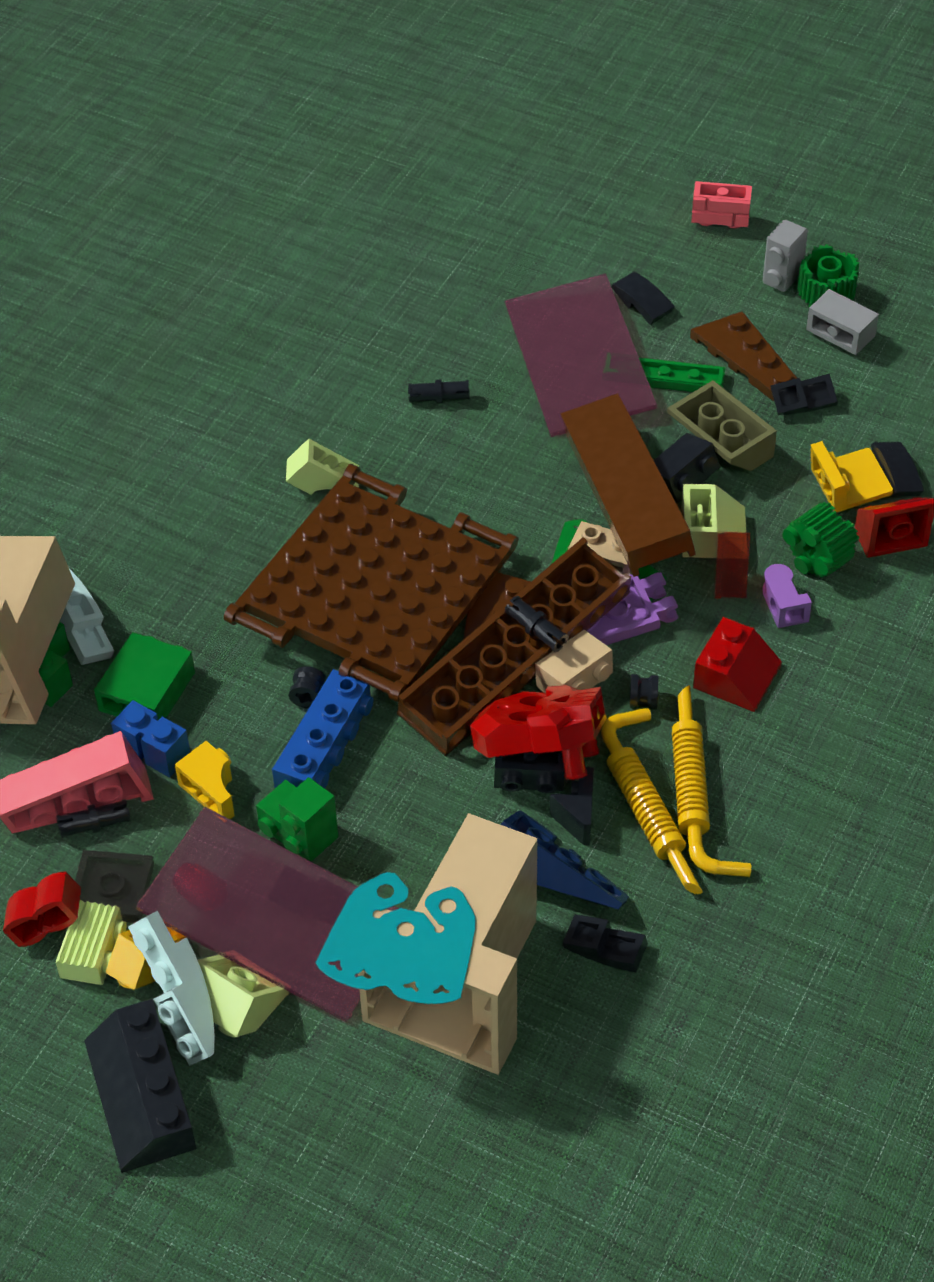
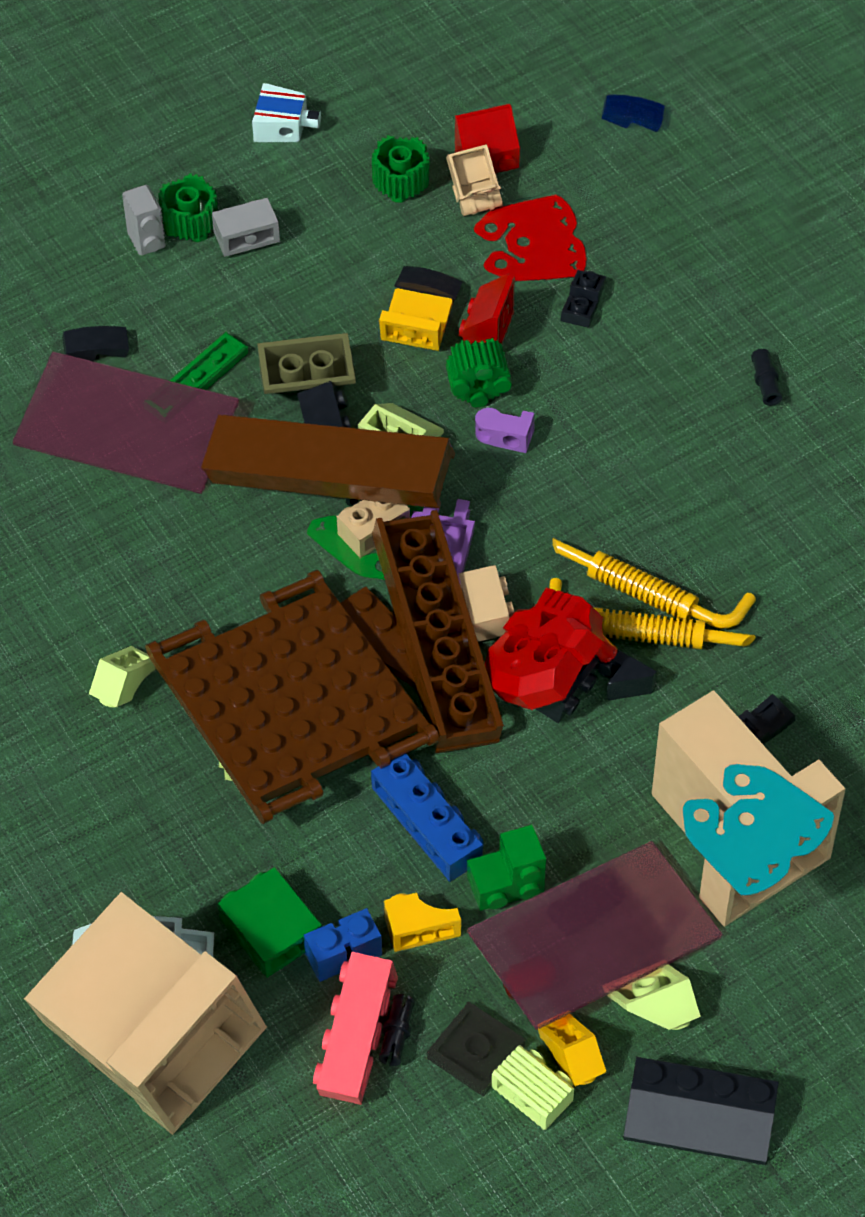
camera: 60 degrees left, 5 degrees up
red brick [3,872,81,947] -> none
light aqua slope [128,911,215,1066] -> none
black wheel [288,666,327,708] -> none
black pin [408,379,470,403] -> none
dark blue wedge [501,810,629,910] -> none
black pin [505,596,569,652] -> none
black wheel [630,674,659,709] -> none
reddish brown wing [690,311,797,401] -> none
coral brick [691,181,752,229] -> none
red slope [693,617,782,712] -> none
clear red panel [713,531,750,599] -> none
black slope [770,373,838,415] -> none

